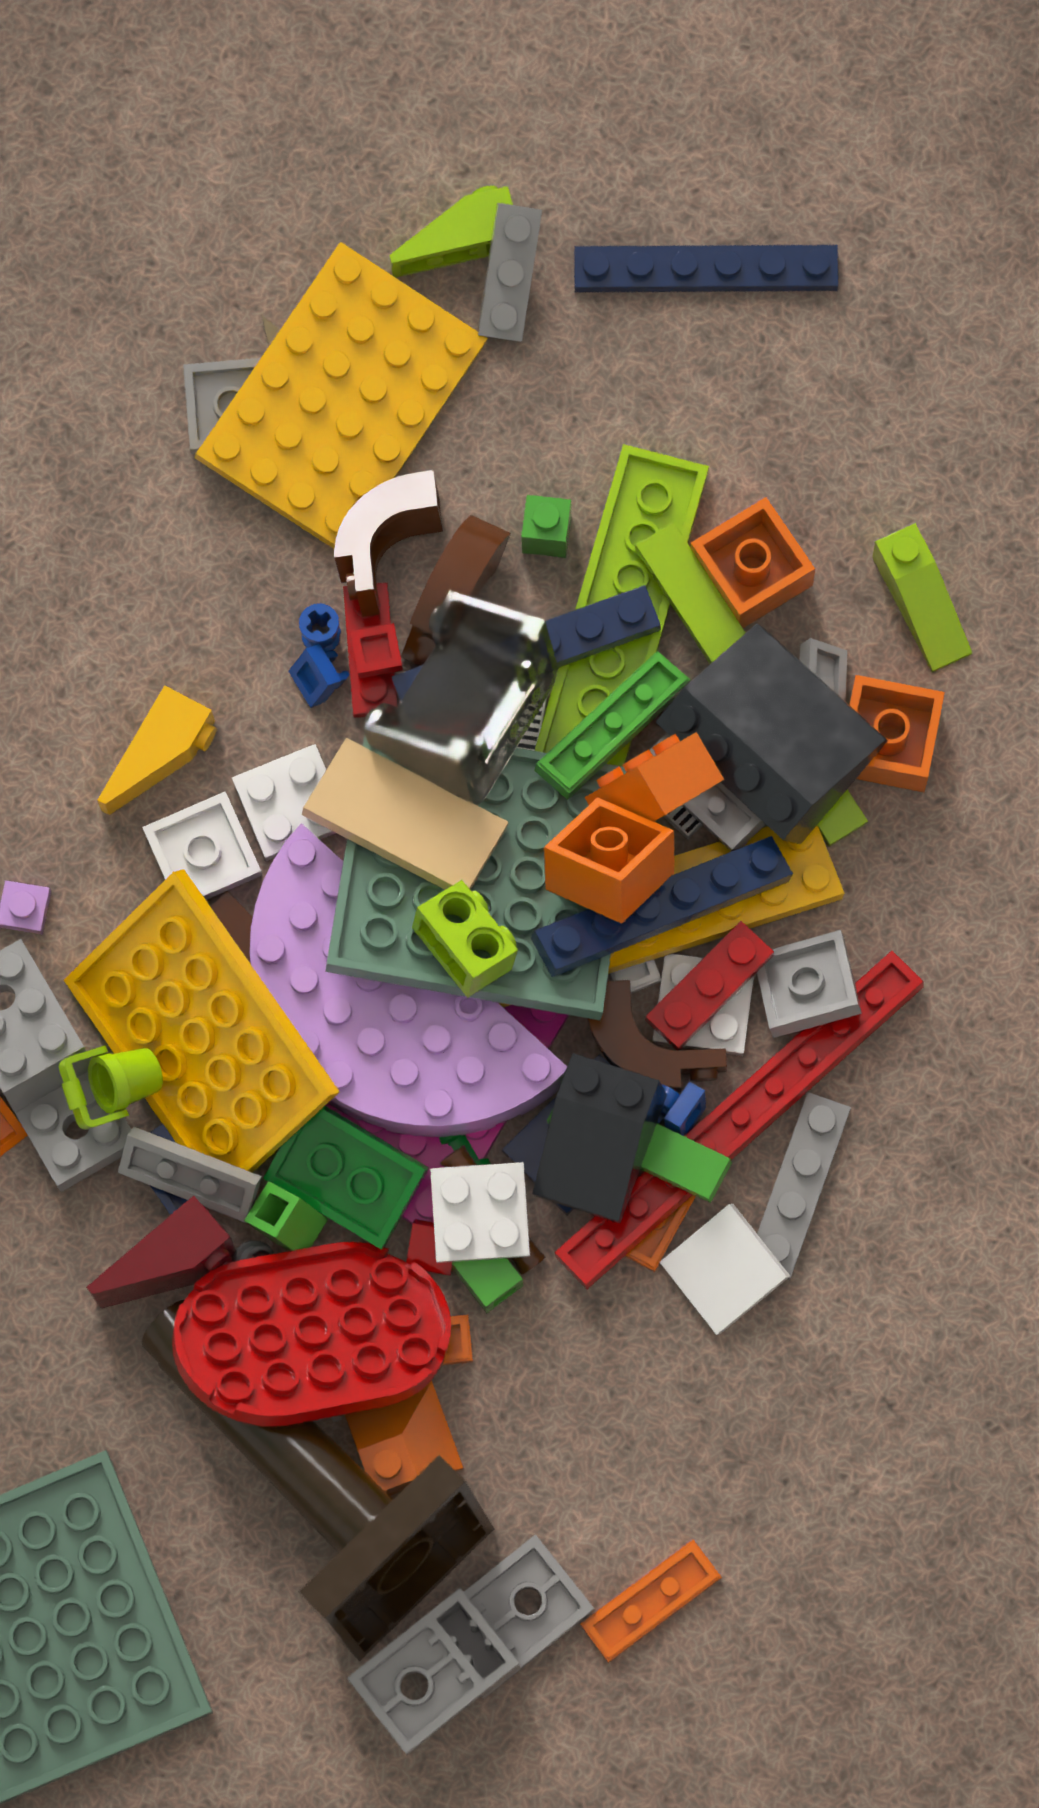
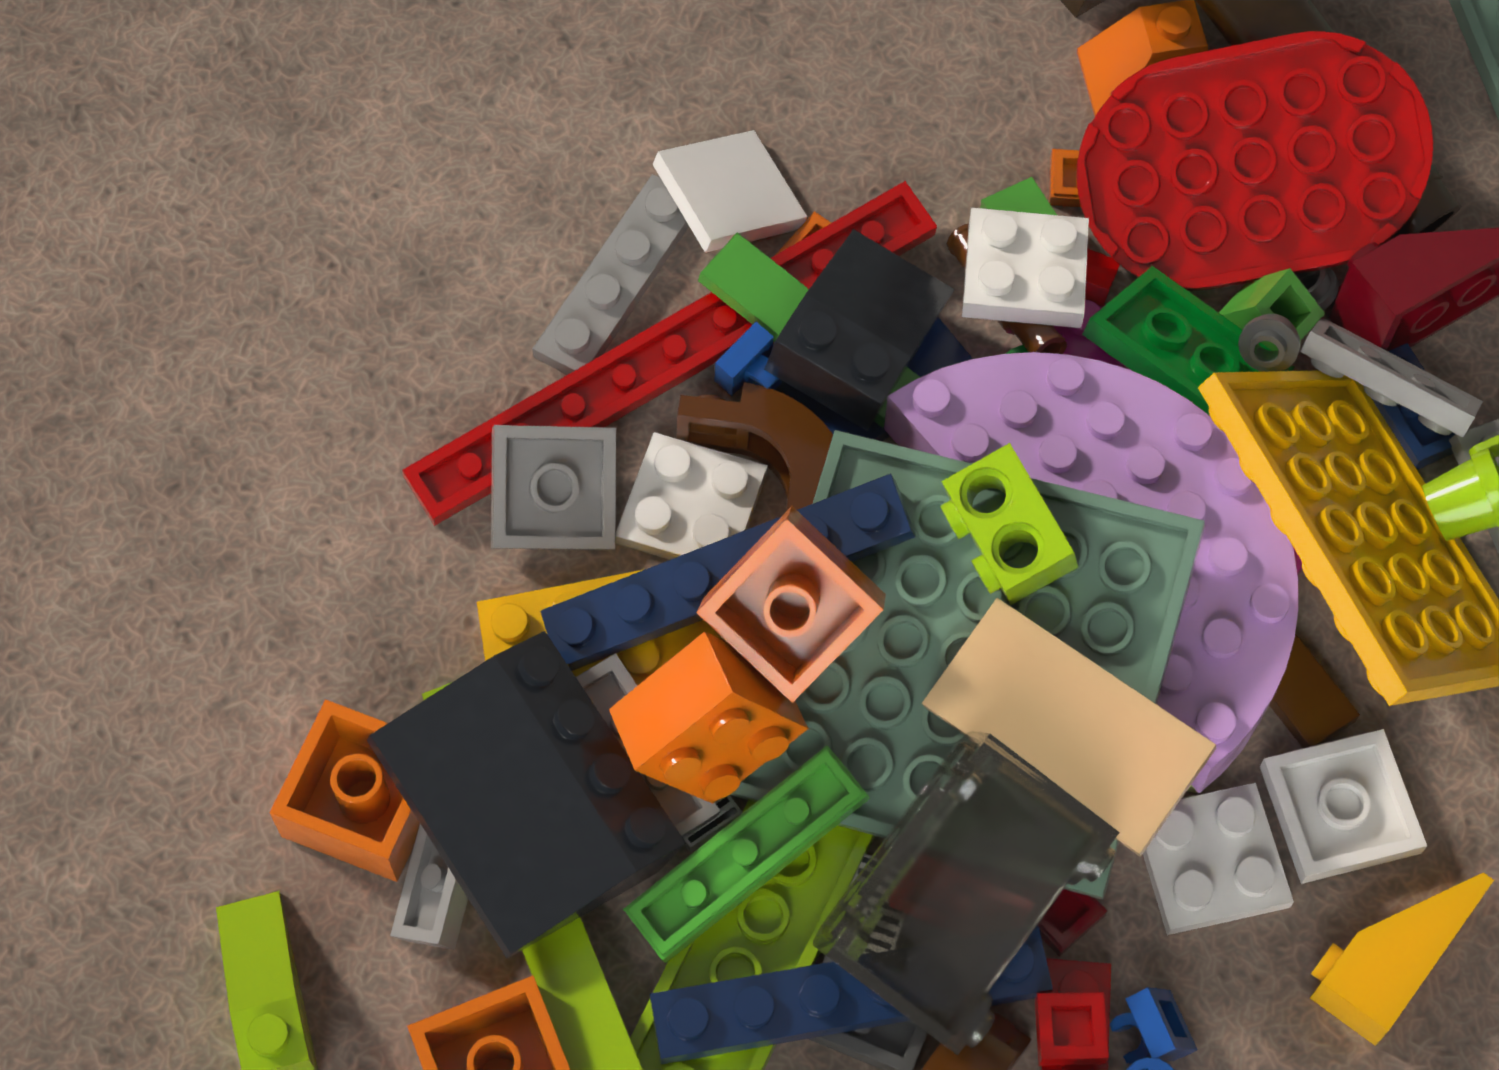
camera: 175 degrees left, 10 degrees down
red plate [645,921,774,1051] -> none
none -> dark grey plate [1238,314,1300,372]

